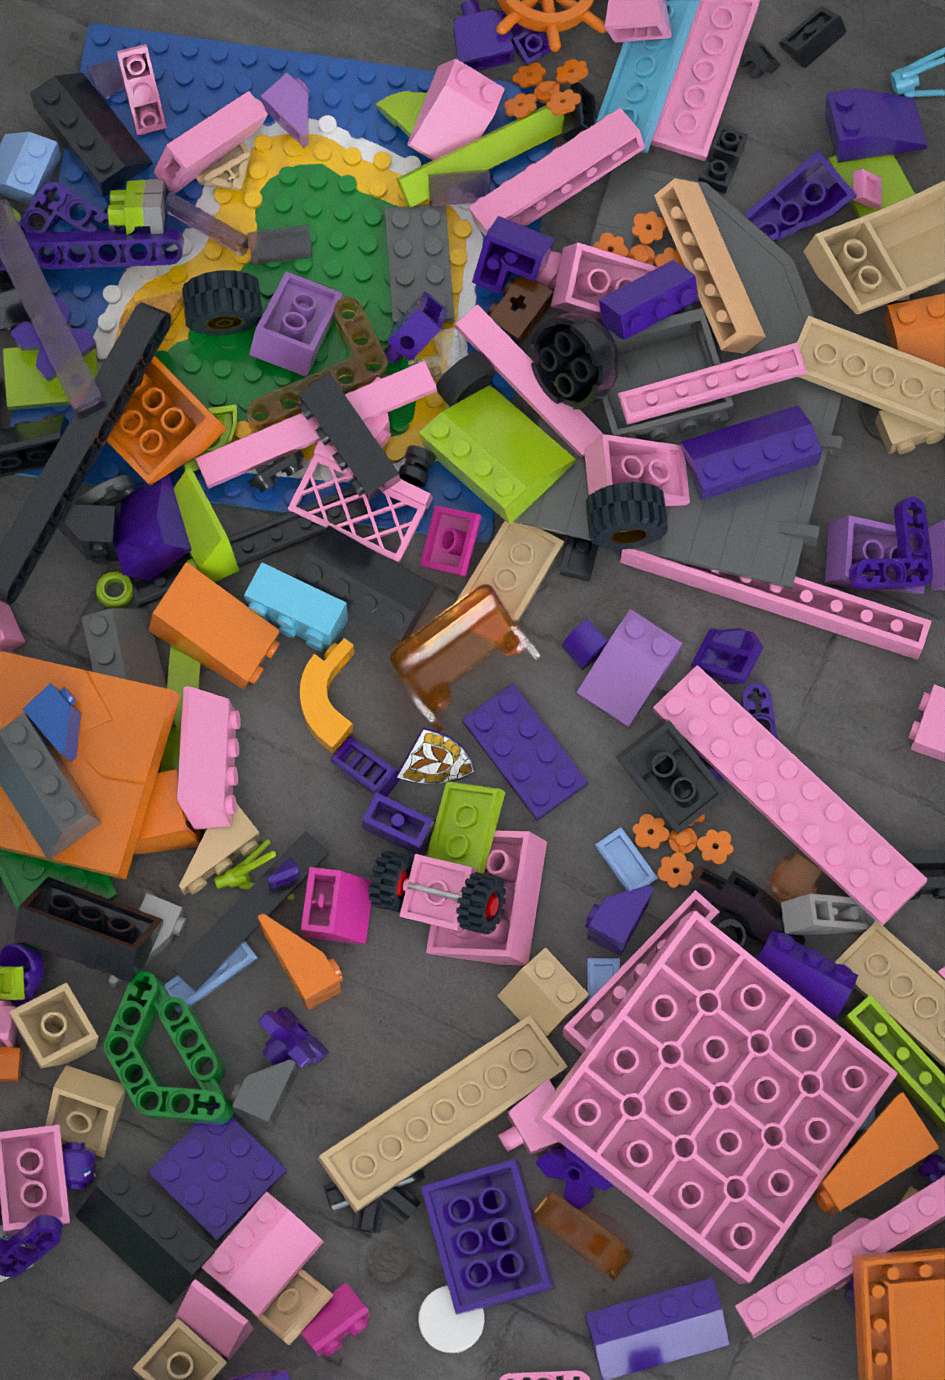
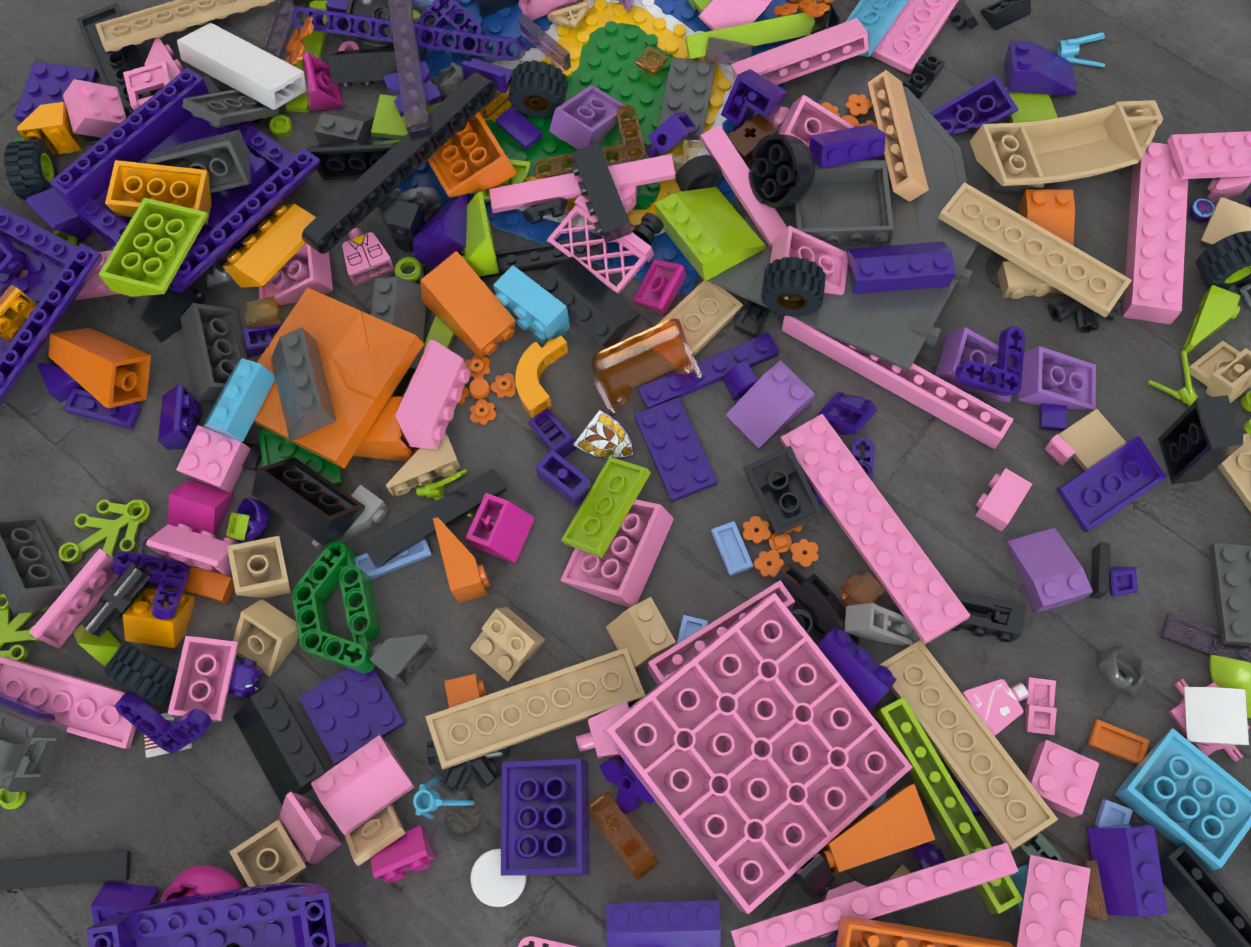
camera: 20 degrees right, 5 degrees down
blue slope [23,683,81,761] -> none
hips [108,179,167,234] -> none
tile [248,225,313,265] -> none
dark purple plant [258,1006,330,1068] -> none
dark purple slope [267,857,299,889] -> none
plate [368,851,506,935] -> none
dark purple slope [585,885,654,956] -> none
bright pink tile [618,342,807,425] -> none
bright pink plate [852,169,882,209] -> none
none -> bright pink torso [342,228,395,287]
none -> medium azure plant [413,775,475,820]
none -> dark grey hair [431,62,465,100]
none -> orange slope [444,674,486,708]
none -> orange plant [457,355,516,425]
none -> dark purple panel [461,58,513,94]
none -> tan brick [470,607,545,682]
none -> dark purple tile [495,106,543,151]
none -> clear orange plate [636,45,667,76]
none -> dark purple plate [638,333,779,409]
none -> black slope [793,853,835,898]

